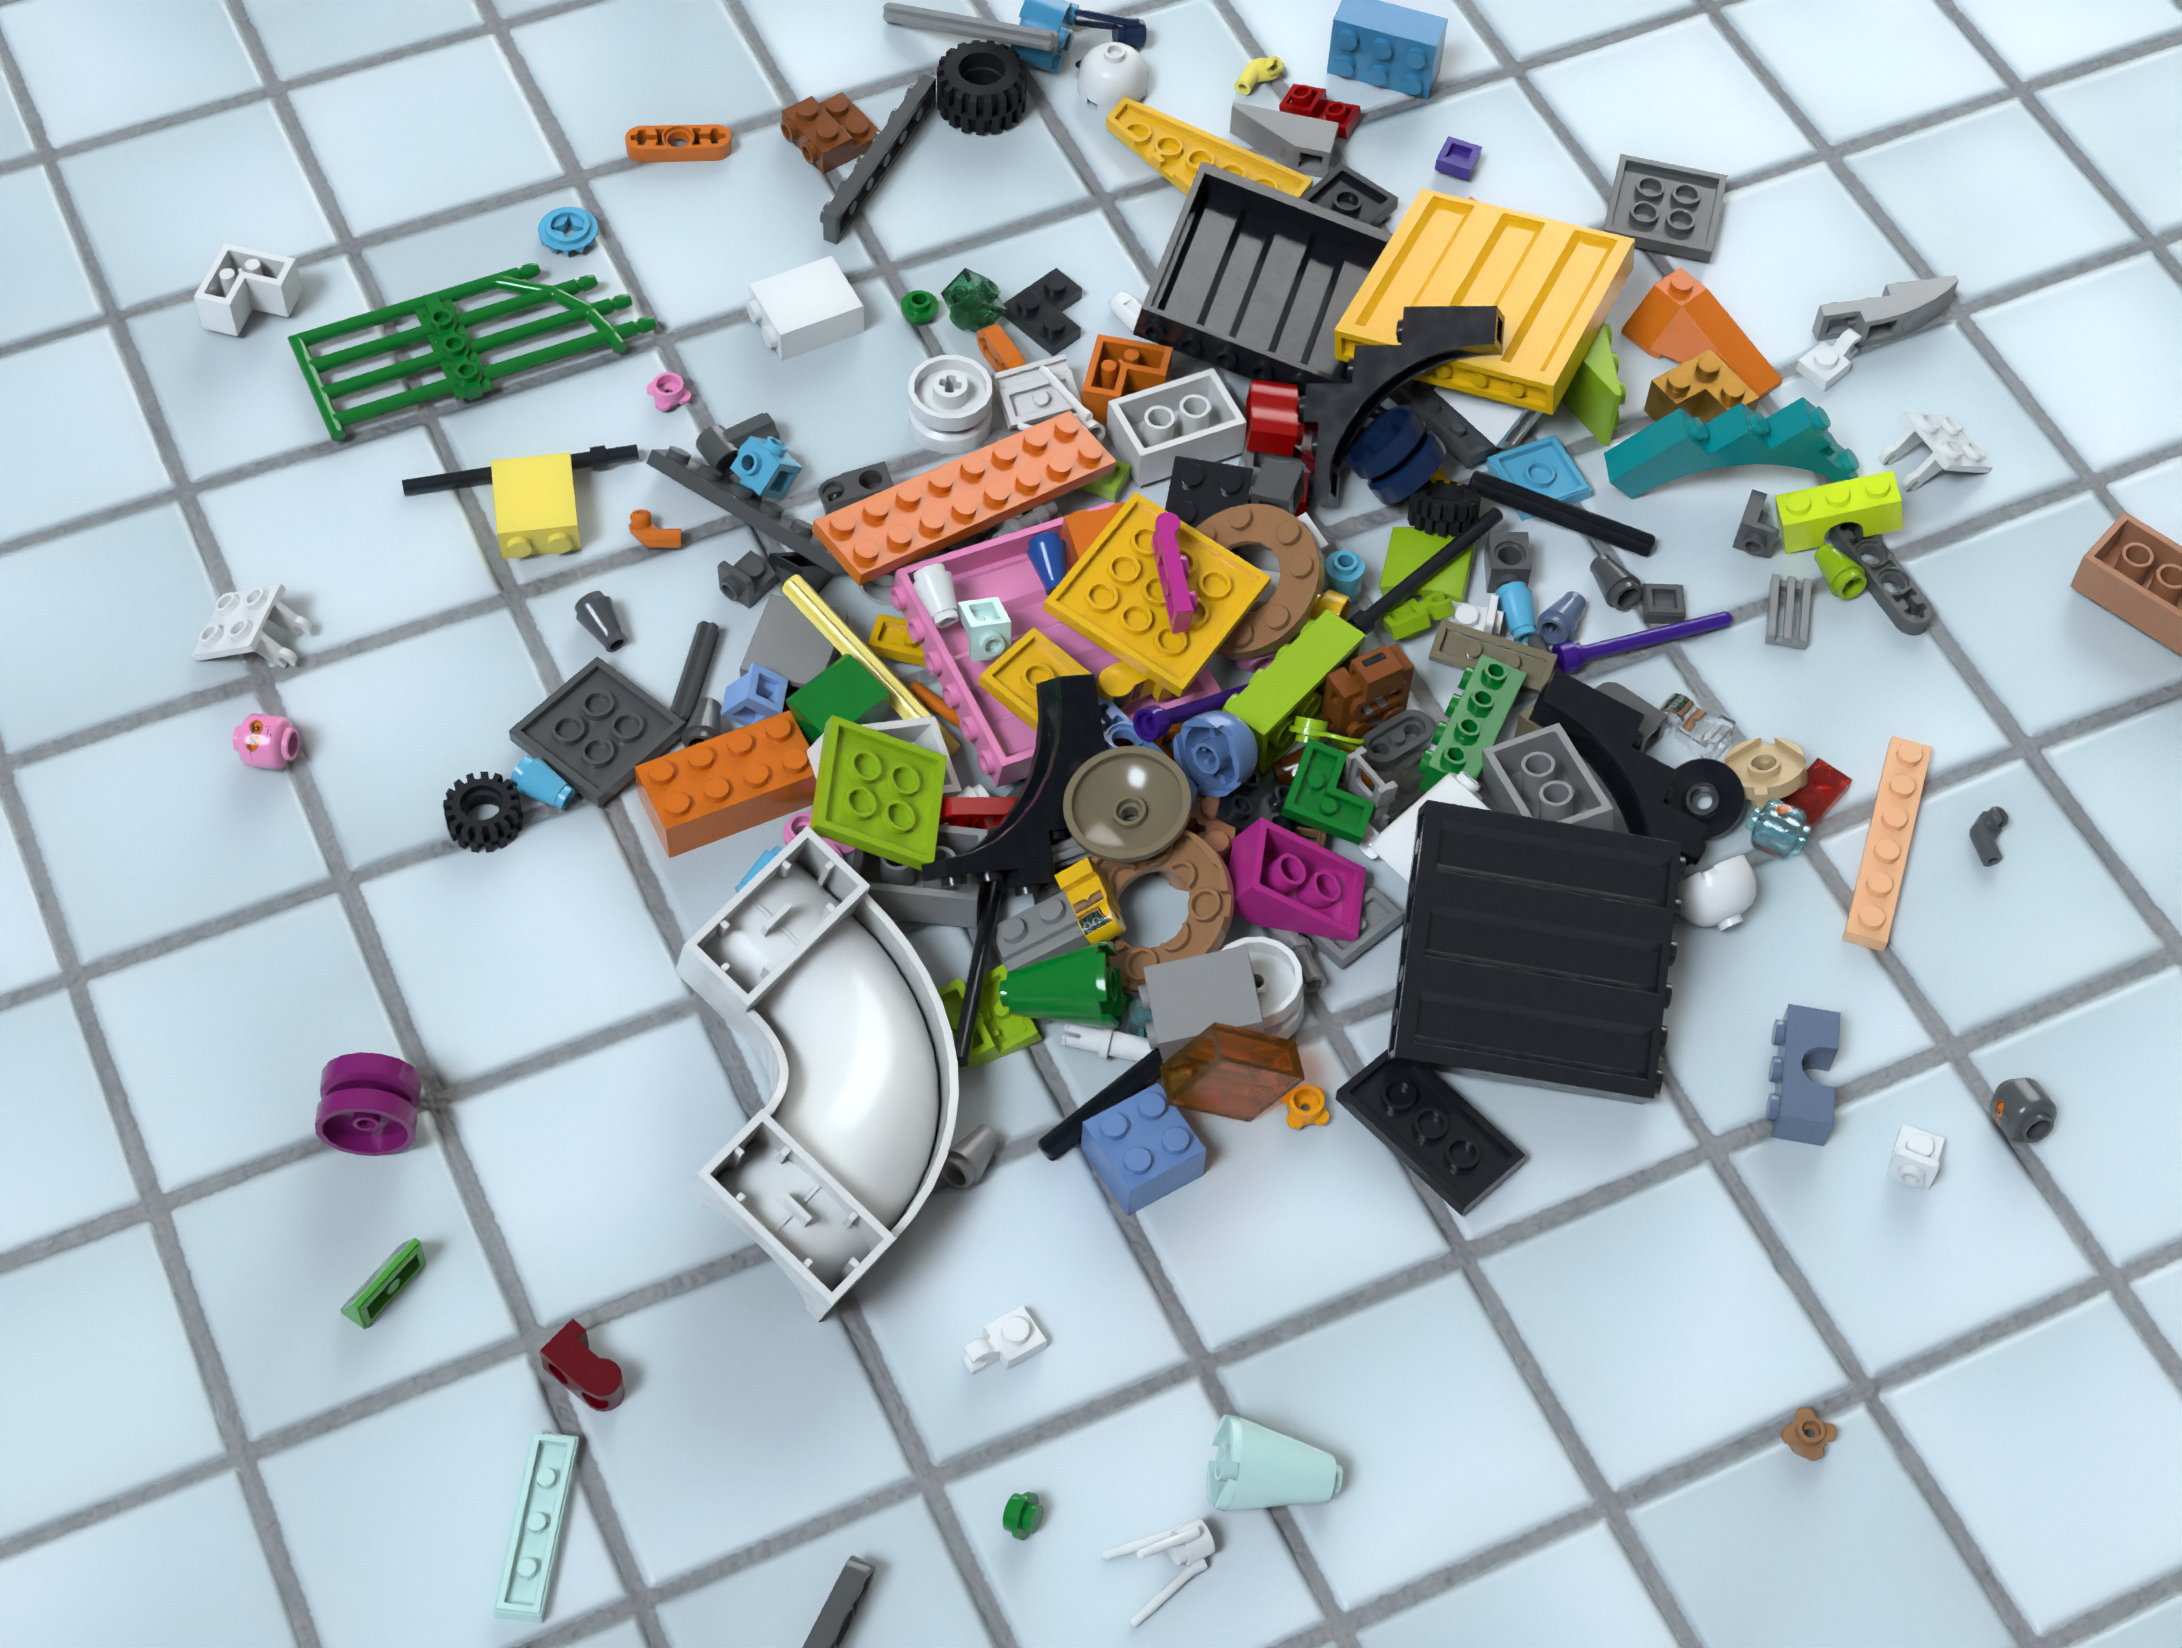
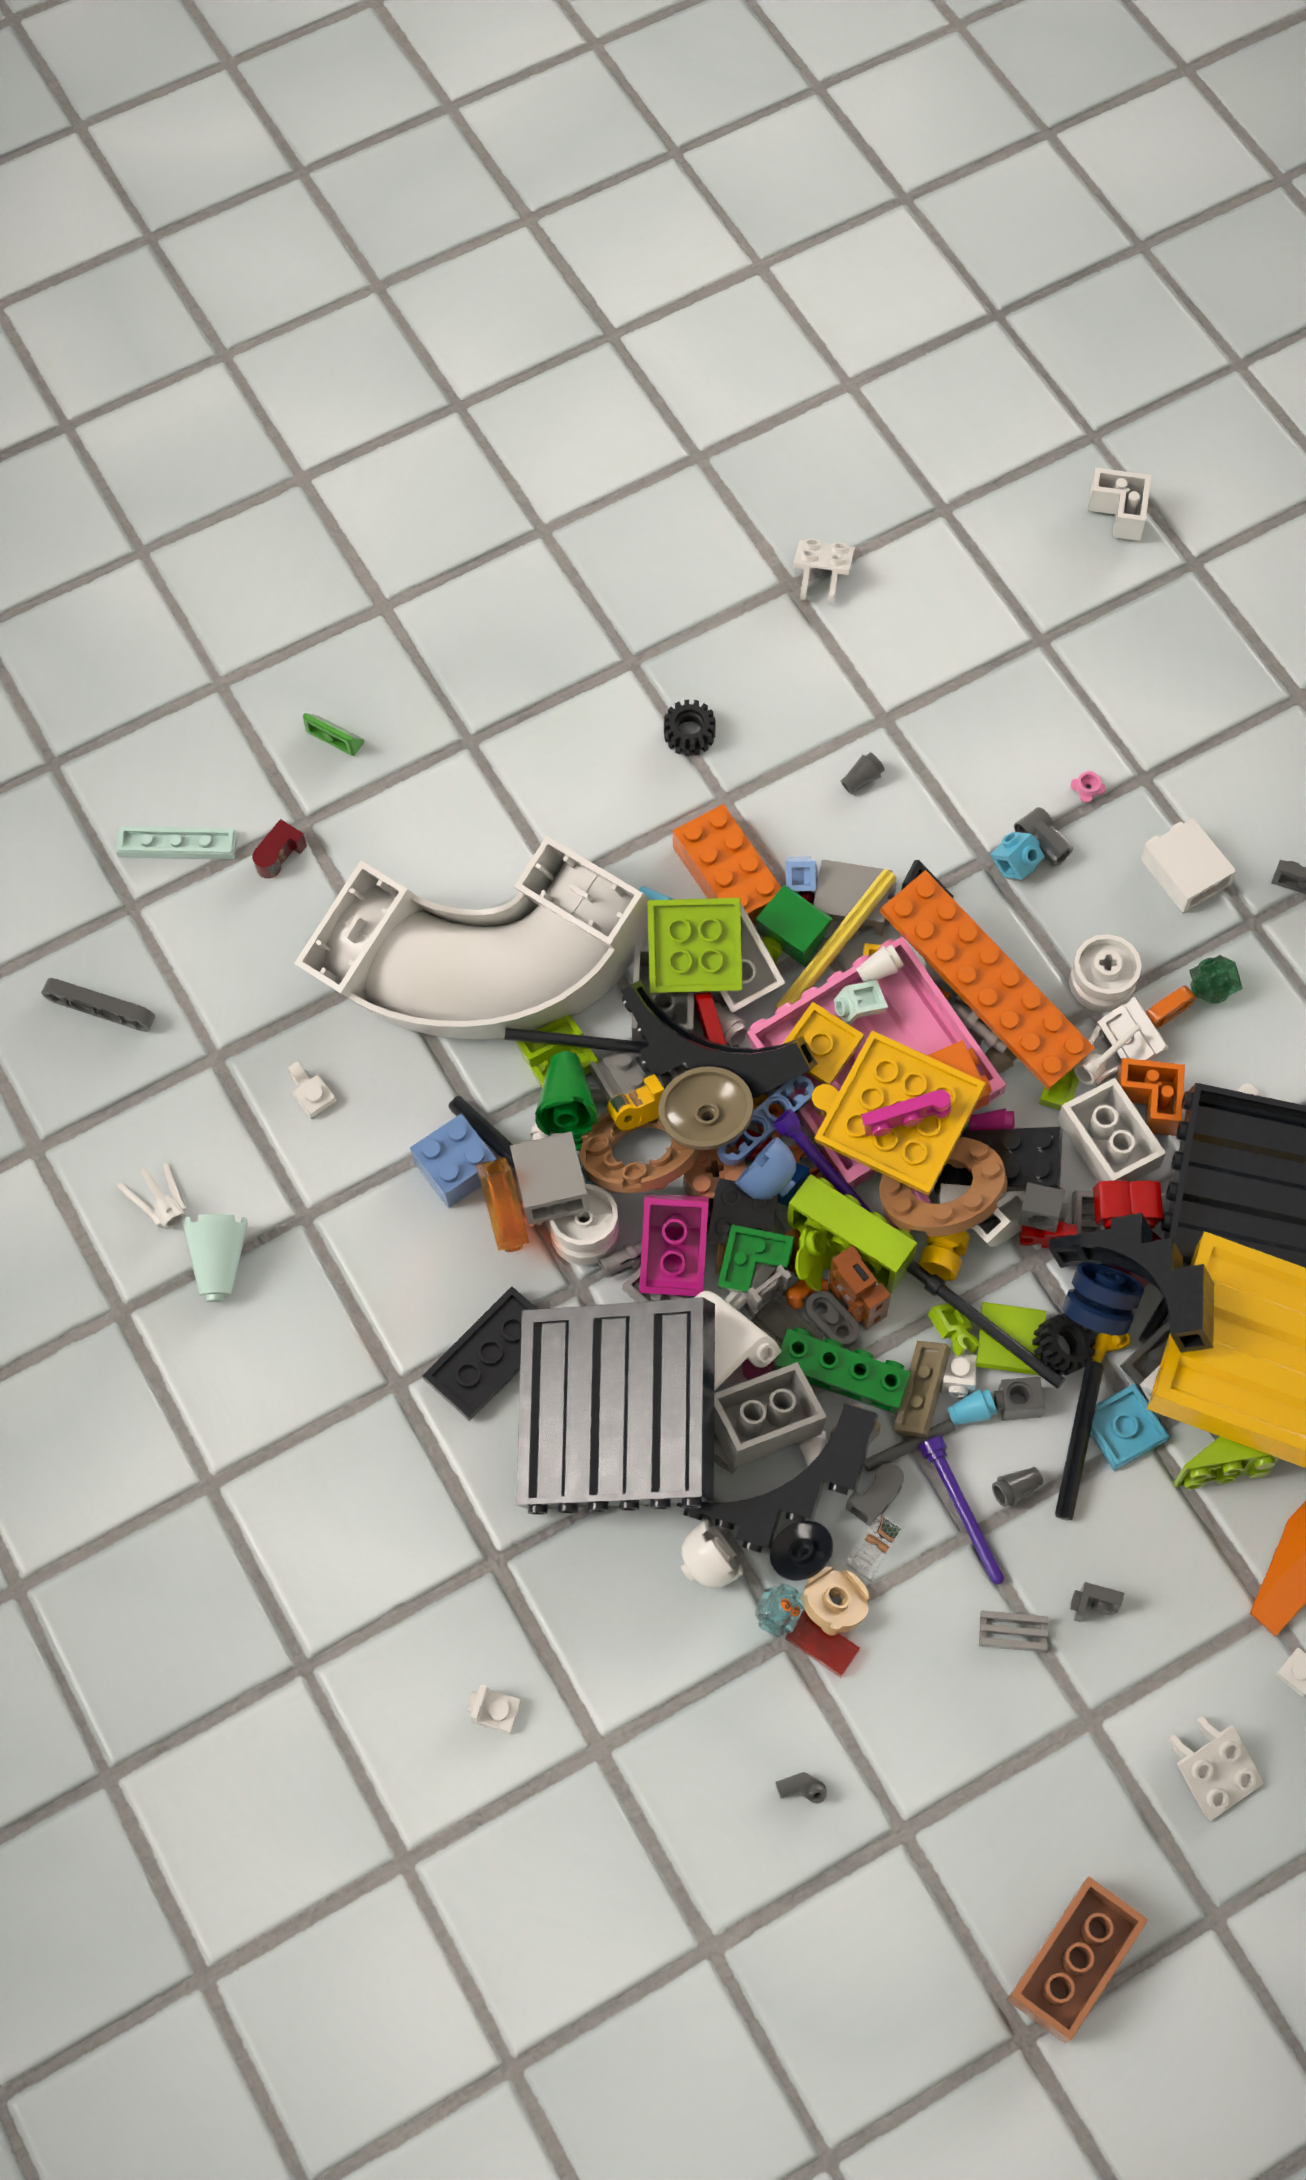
camera: 90 degrees right, 10 degrees up
bright pink head [233,713,300,770] -> none
green piece [287,263,657,441] -> none
magenta wheel [315,1052,421,1156] -> none
black bar [402,444,639,495] -> none
light yellow brick [491,452,581,559] -> none
dark grey plate [509,656,686,808] -> none
medium azure cone [510,755,575,810] -> none
medium azure gear [538,207,599,256] -> none
orange arm [628,509,682,549] -> none
dark grey plate [646,446,847,574] -> none
dark grey axle [670,621,719,725] -> none
dark grey cone [682,697,722,748] -> none
dark grey bracket [717,550,780,609] -> none
dark grey leg [818,461,894,515] -> none
green plate [901,290,938,326] -> none
light grey cone [941,1125,1000,1189] -> none
black plate [1002,268,1082,356] -> none
green plate [1003,1492,1043,1540] -> none
blue cone [1027,532,1067,595] -> none
light orange plate [1281,1085,1330,1129] -> none
medium azure brick [1322,550,1365,605] -> none
sand blue cone [1537,591,1586,645] -> none
teal arch [1604,397,1859,499] -> none
dark grey tile [1641,583,1686,624] -> none
pearl gold brick [1644,349,1760,424] -> none
sand blue arch [1766,1004,1841,1146] -> none
neon yellow arch [1775,470,1903,554] -> none
medium nougat plate [1781,1407,1837,1461] -> none
lime cone [1814,544,1867,600] -> none
dark grey beam [1829,522,1933,636] -> none
light nougat plate [1842,736,1932,952] -> none
dark grey head [1989,1077,2057,1143] -> none

